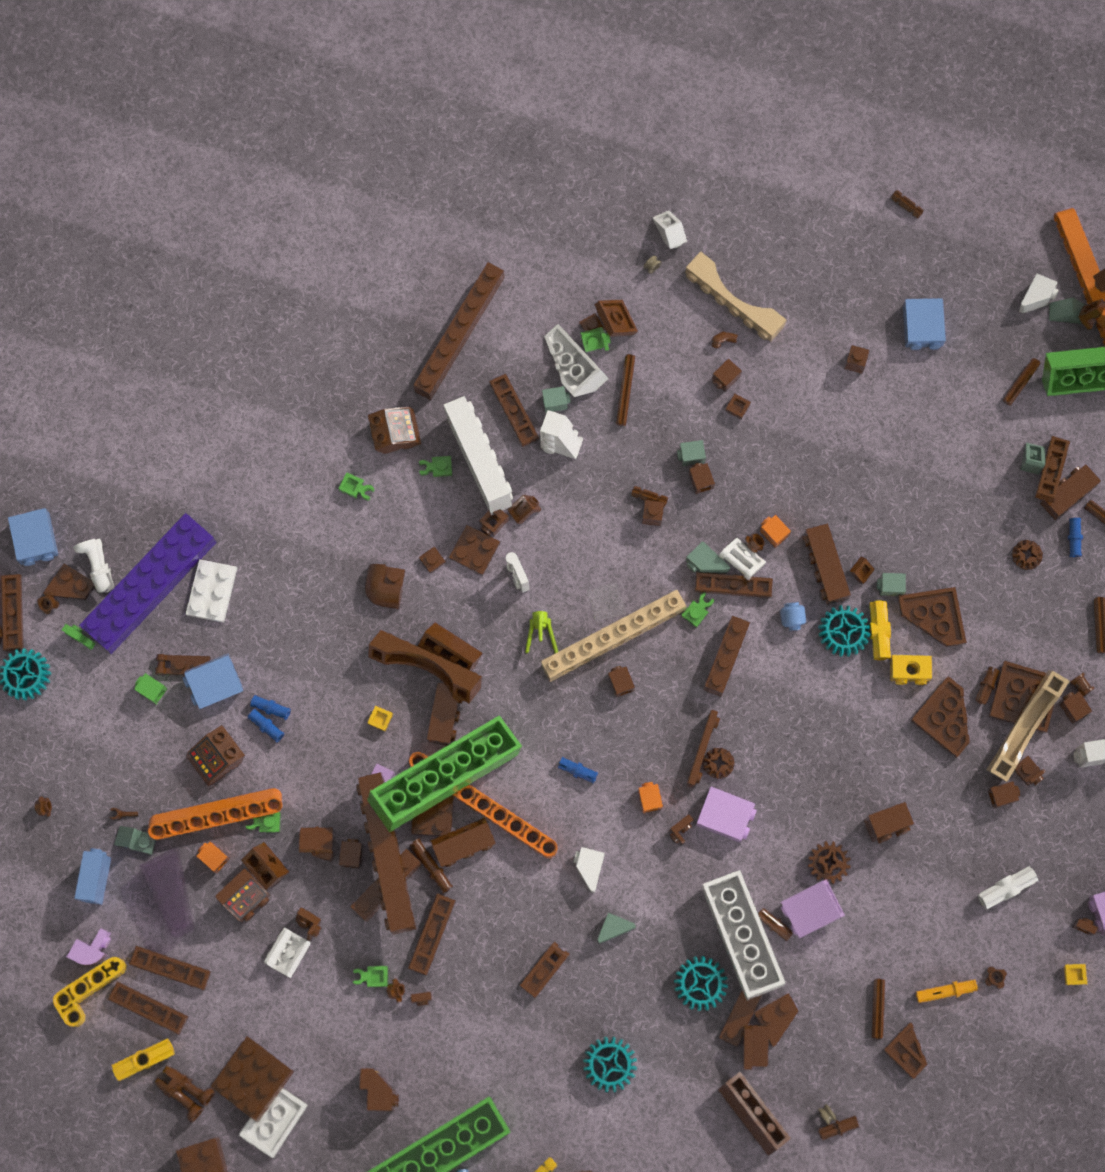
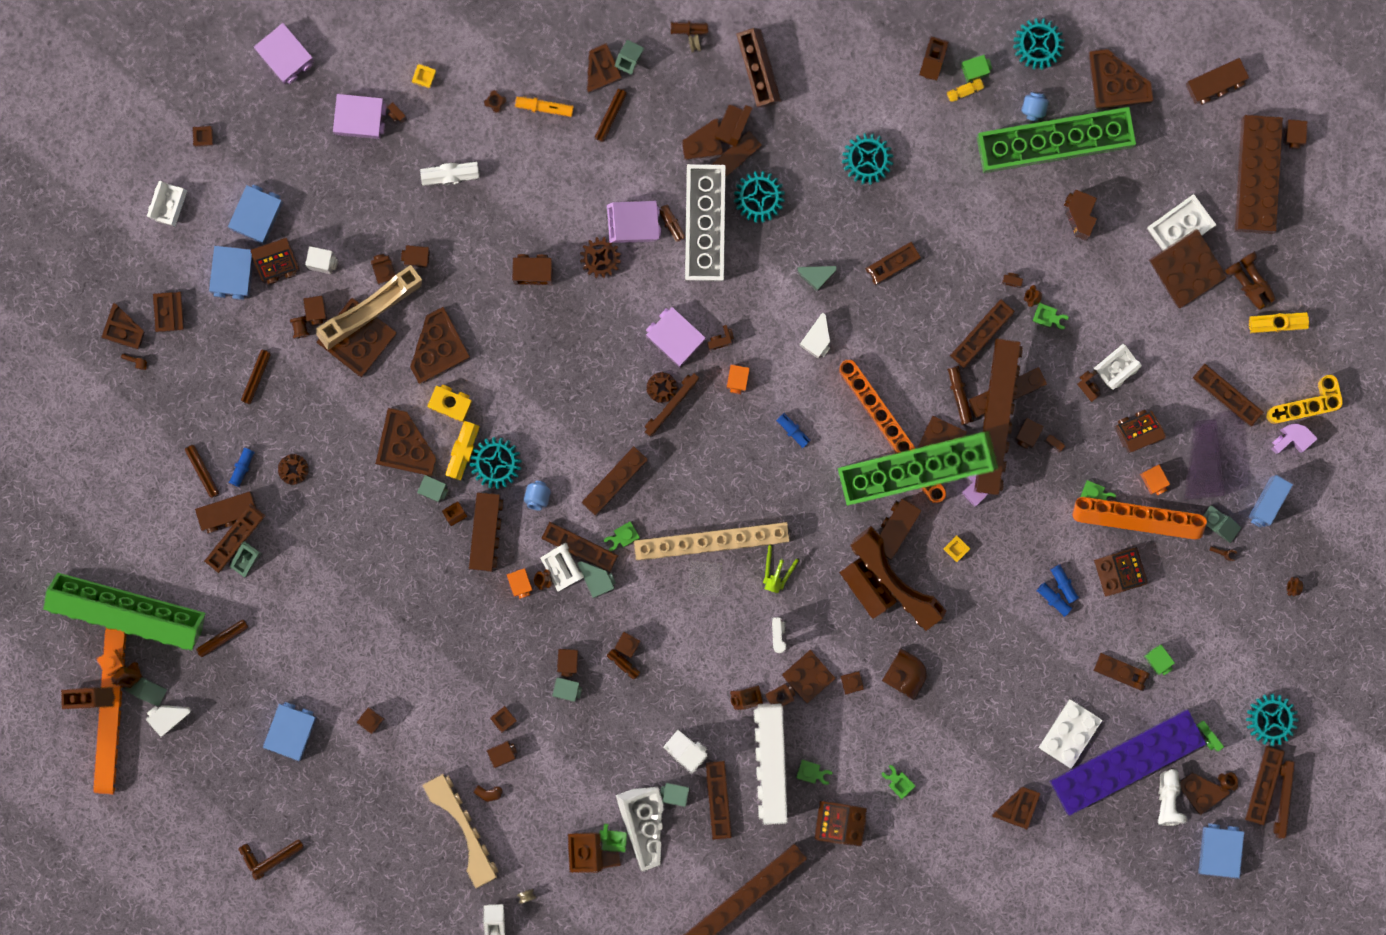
camera: 160 degrees left, 10 degrees up
reddish brown plate [108,981,189,1035] -> none
medium blue brick [183,653,243,709] -> none
reddish brown brick [241,842,289,890] -> none
reddish brown piece [299,826,333,854] -> none
reddish brown brick [431,817,496,867] -> none
reddish brown brick [608,666,635,698] -> none
reddish brown axle [616,354,635,426] -> none
reddish brown axle [975,667,1000,705] -> none
none -> reddish brown axle [251,840,304,877]
none -> sand green brick [614,40,644,75]
none -> reddish brown wing [992,787,1040,829]

